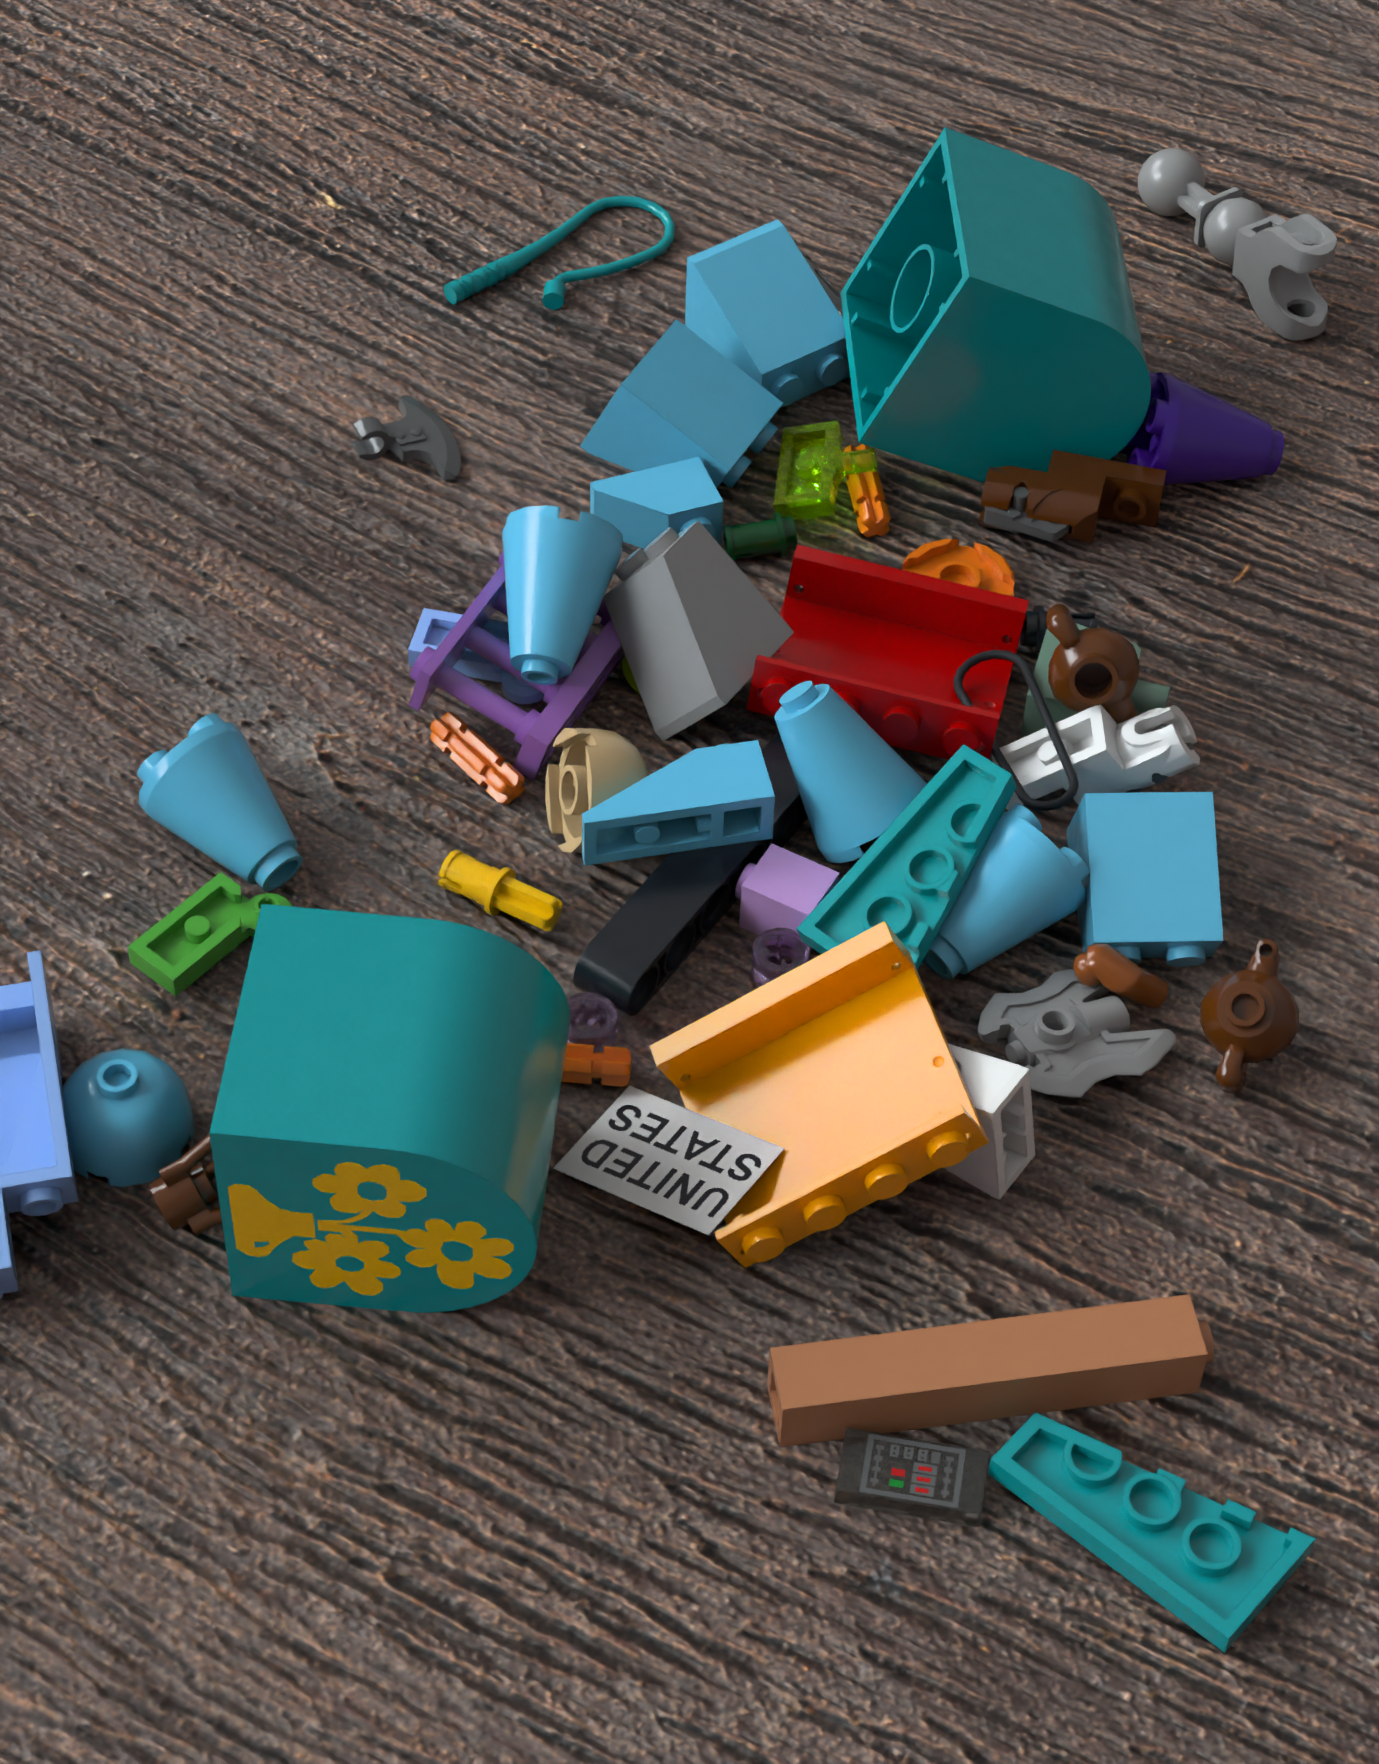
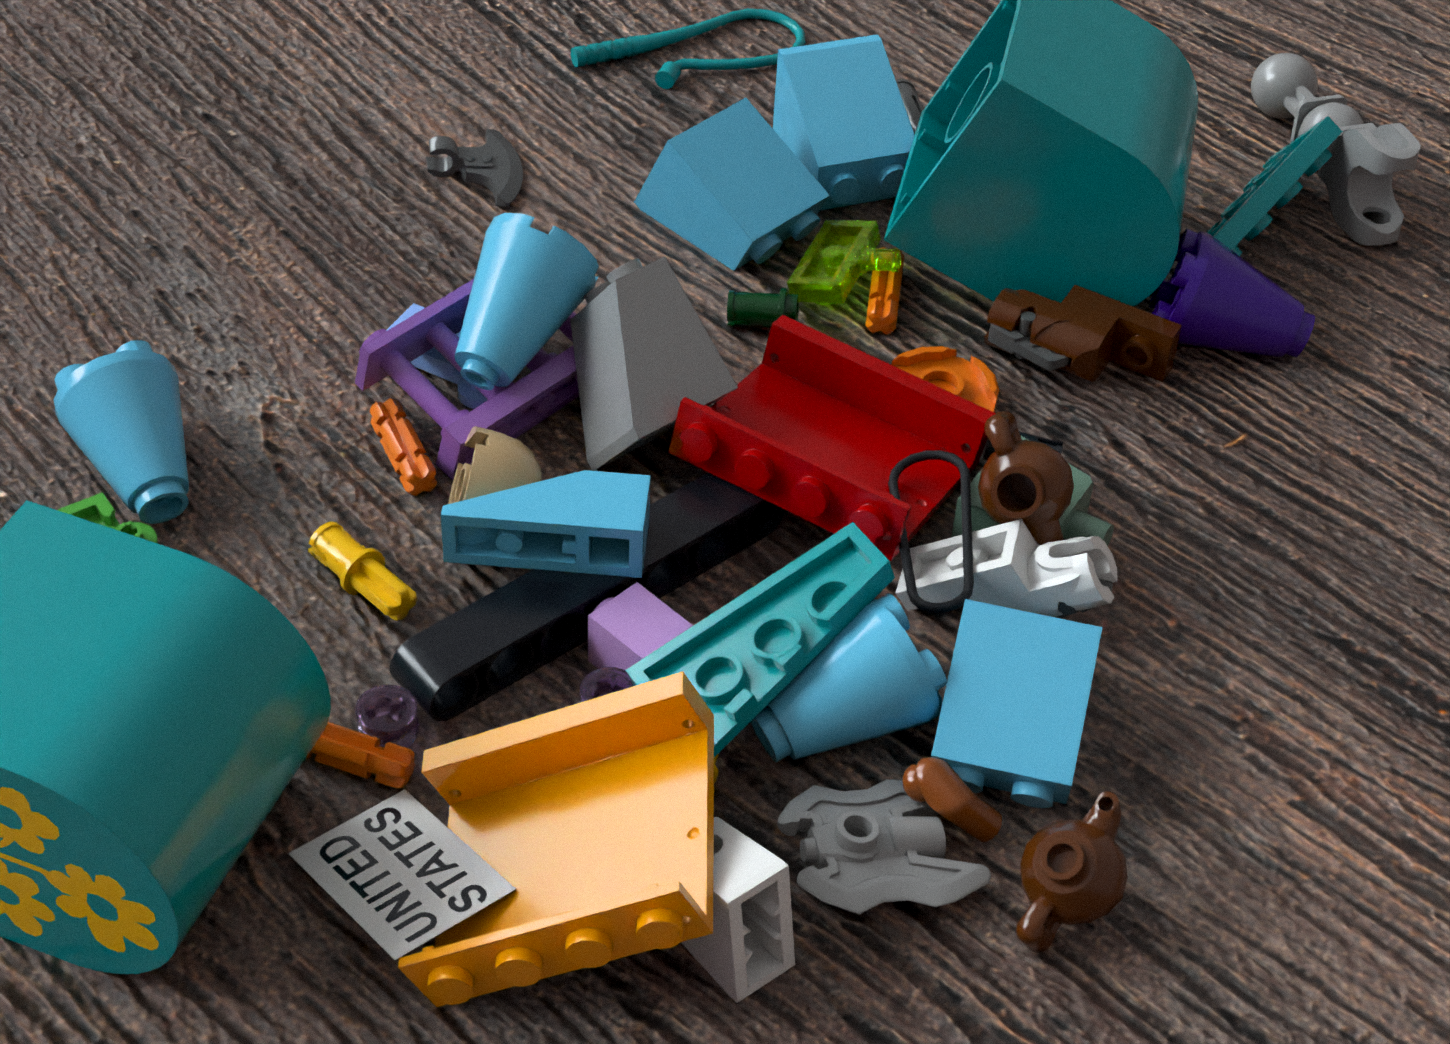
camera: 15 degrees right, 5 degrees down
medium azure slope [590,456,724,549] -> none
medium azure cone [775,681,927,863] -> none
none -> teal wing [1205,116,1343,256]

